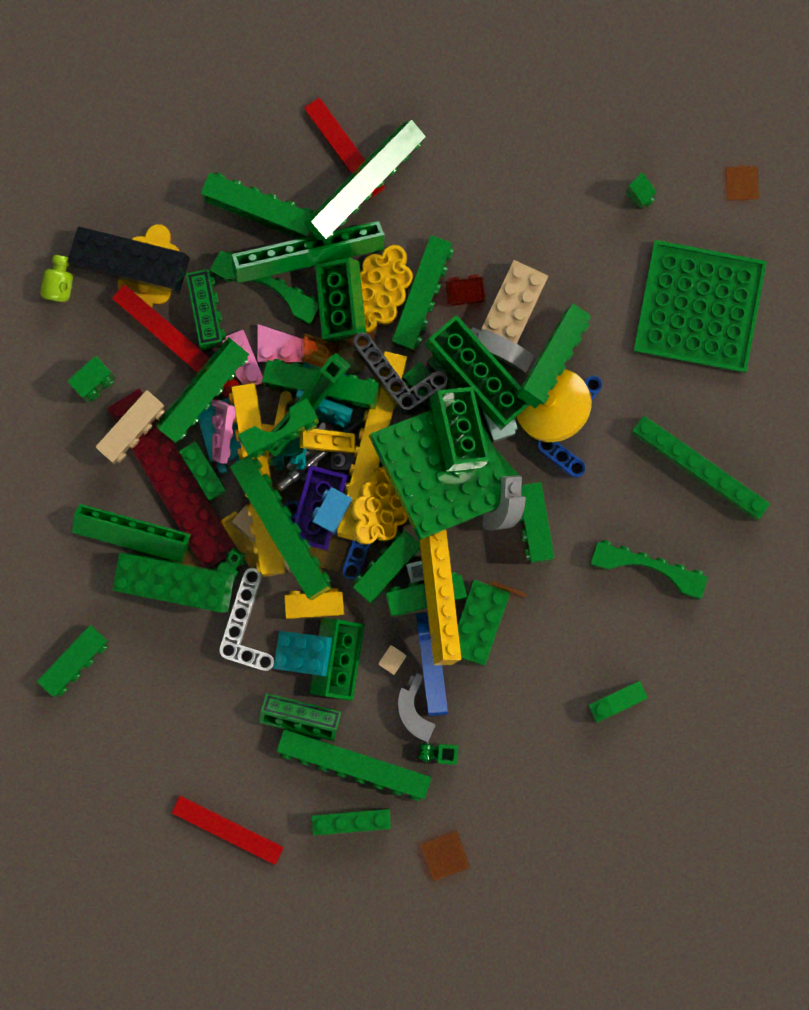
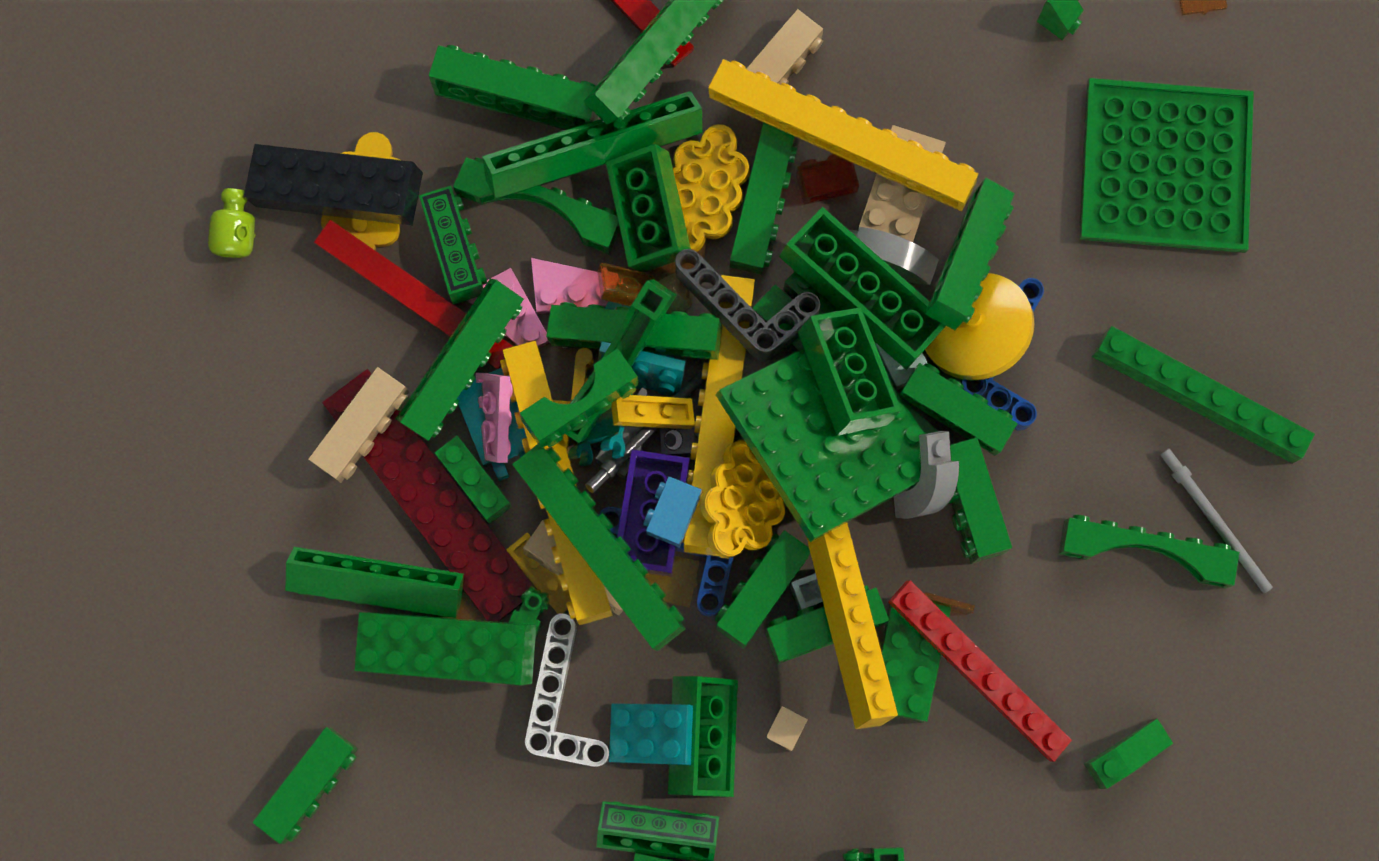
camera: 10 degrees left, 5 degrees down
green brick [67,356,116,403] -> none
yellow brick [285,588,344,619] -> none
light grey arch [398,673,436,742] -> none
blue beam [416,612,448,717] -> none
none -> yellow brick [708,59,979,212]
none -> tan brick [747,9,823,119]
none -> red plate [888,580,1072,762]
none -> green brick [898,363,1018,456]
none -> light grey bar [1160,448,1273,594]

